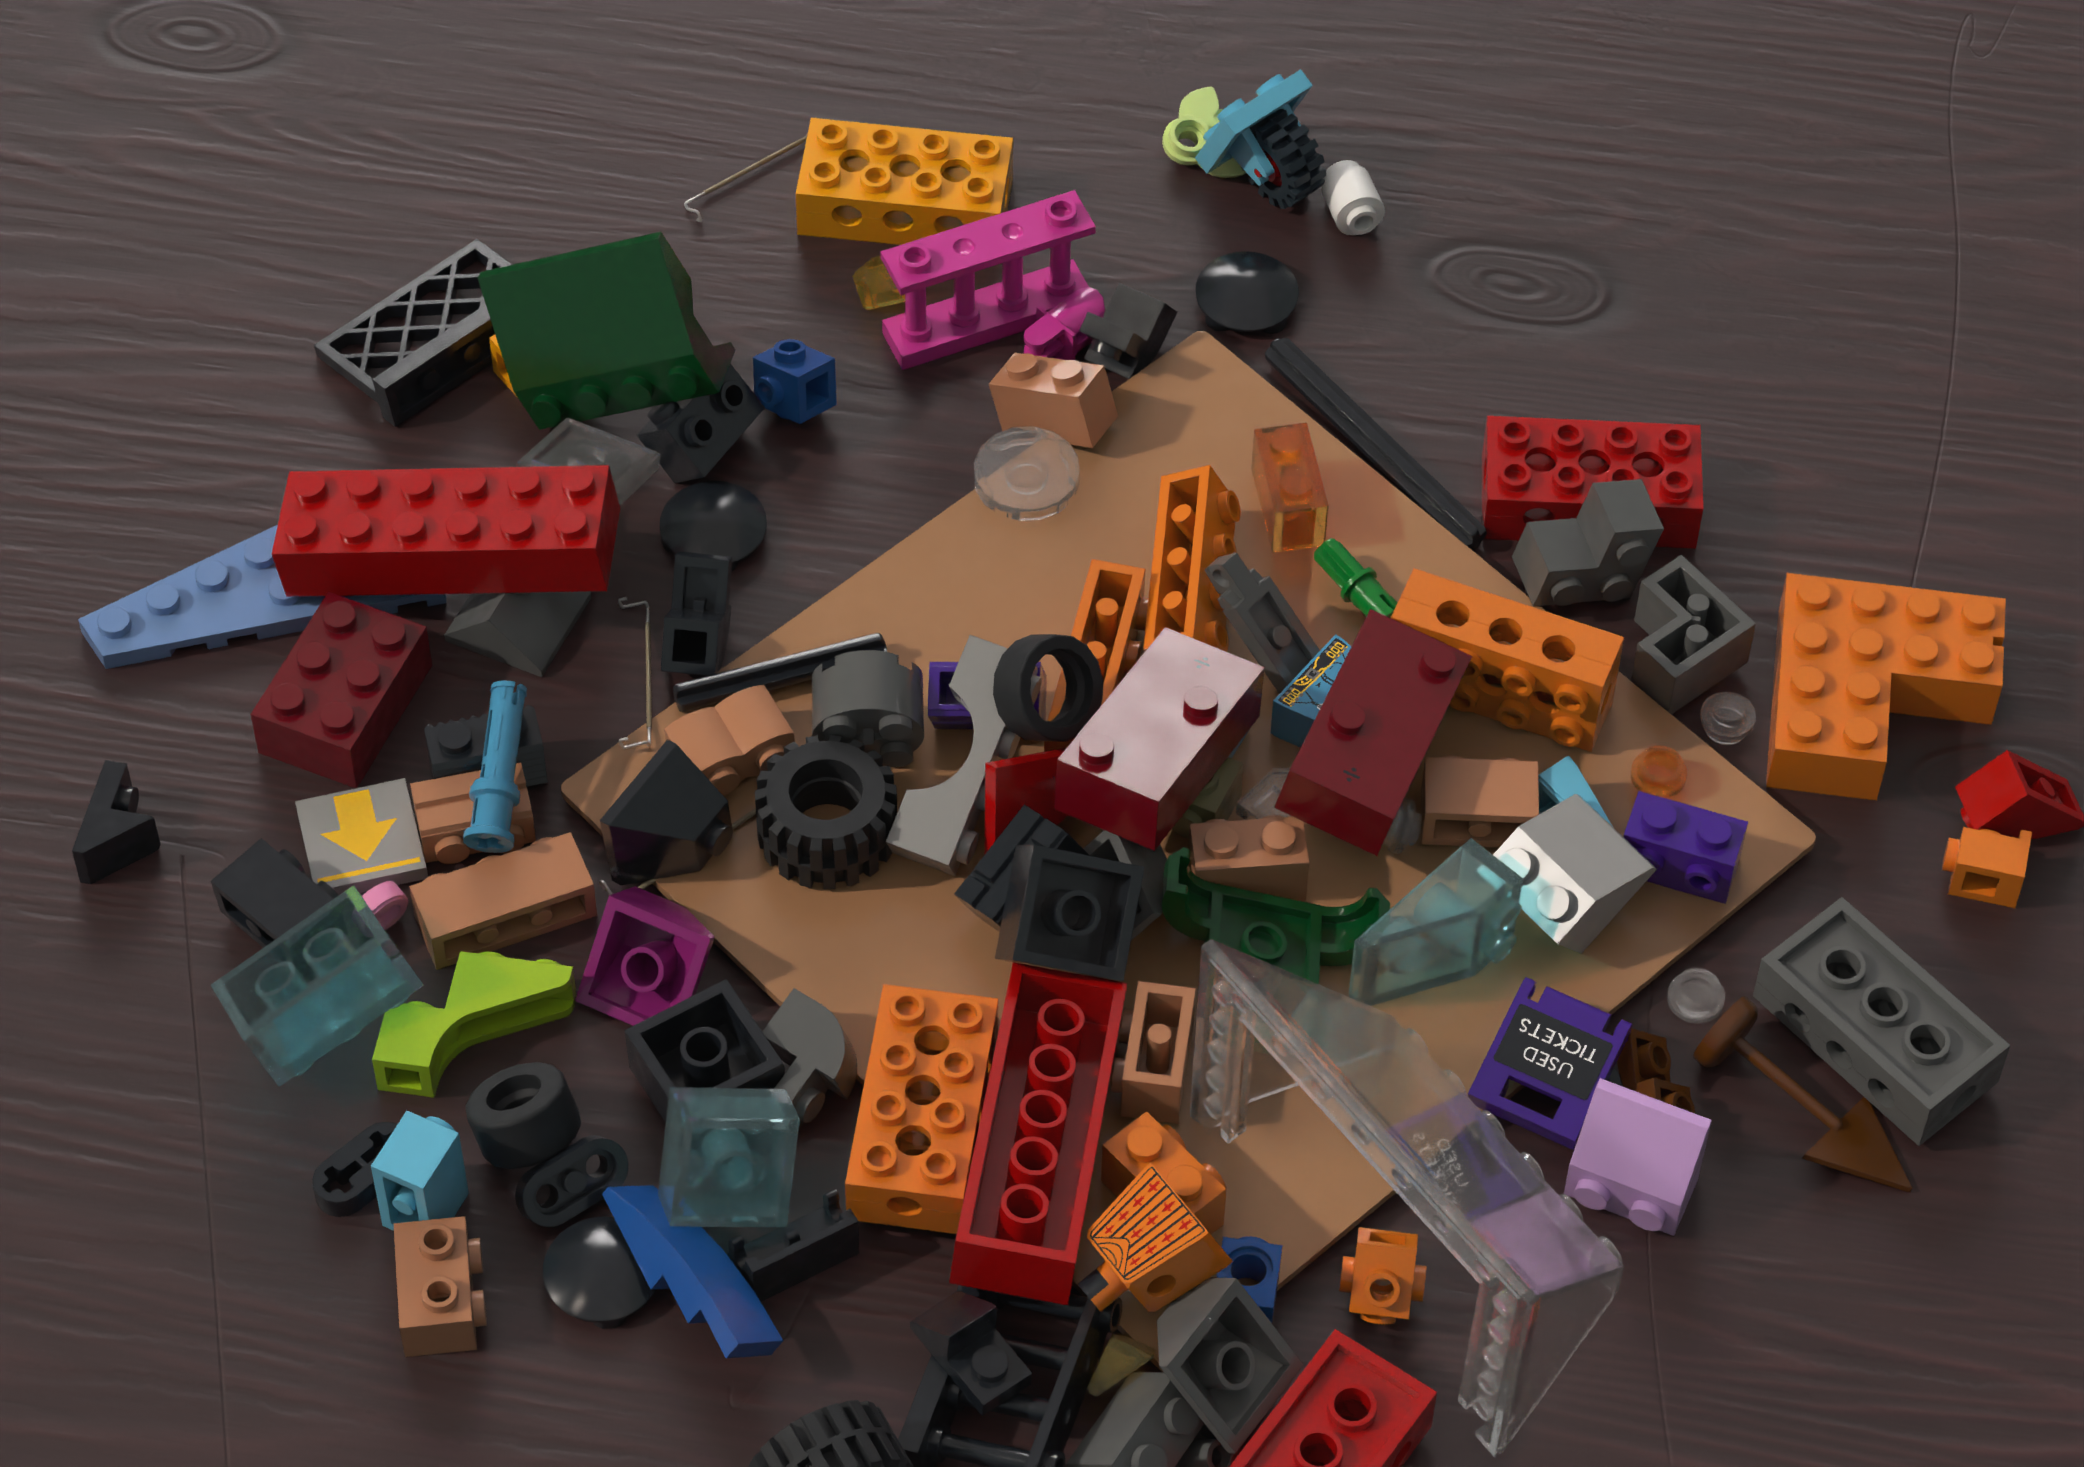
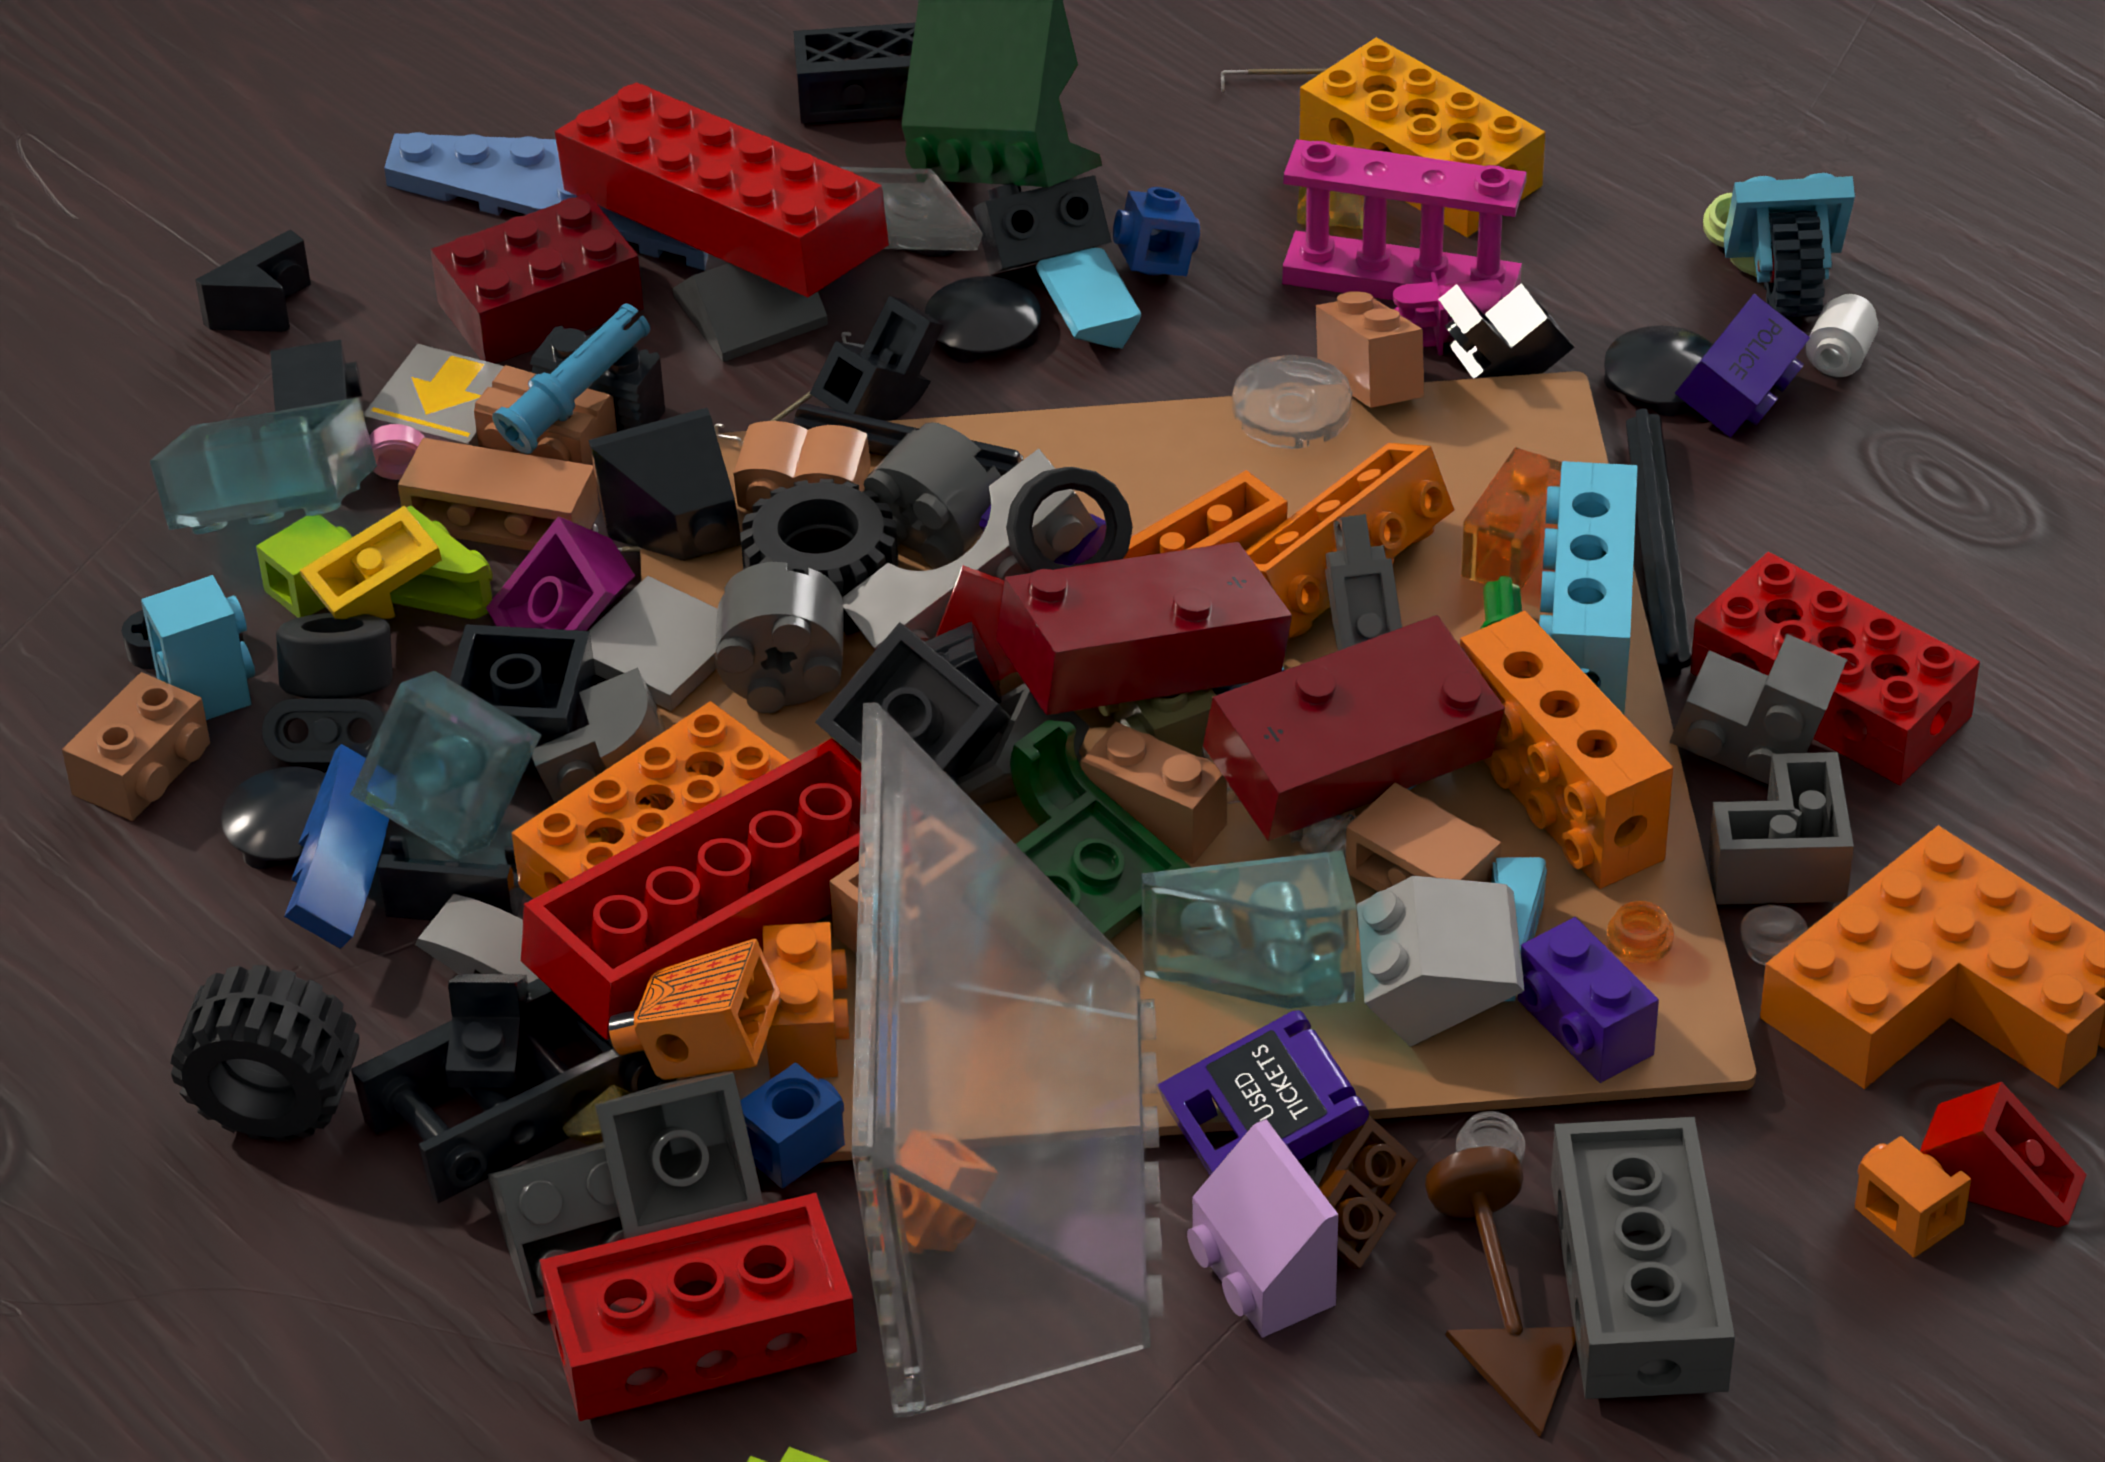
camera: 40 degrees right, 10 degrees down
none -> yellow slope [300,505,442,619]
none -> light grey slope [415,894,538,983]
none -> light grey tile [589,576,718,711]
none -> dark grey brick [715,562,844,713]
none -> medium azure slope [1035,248,1141,349]
none -> medium azure brick [1539,461,1637,714]
none -> dark purple brick [1674,294,1810,438]

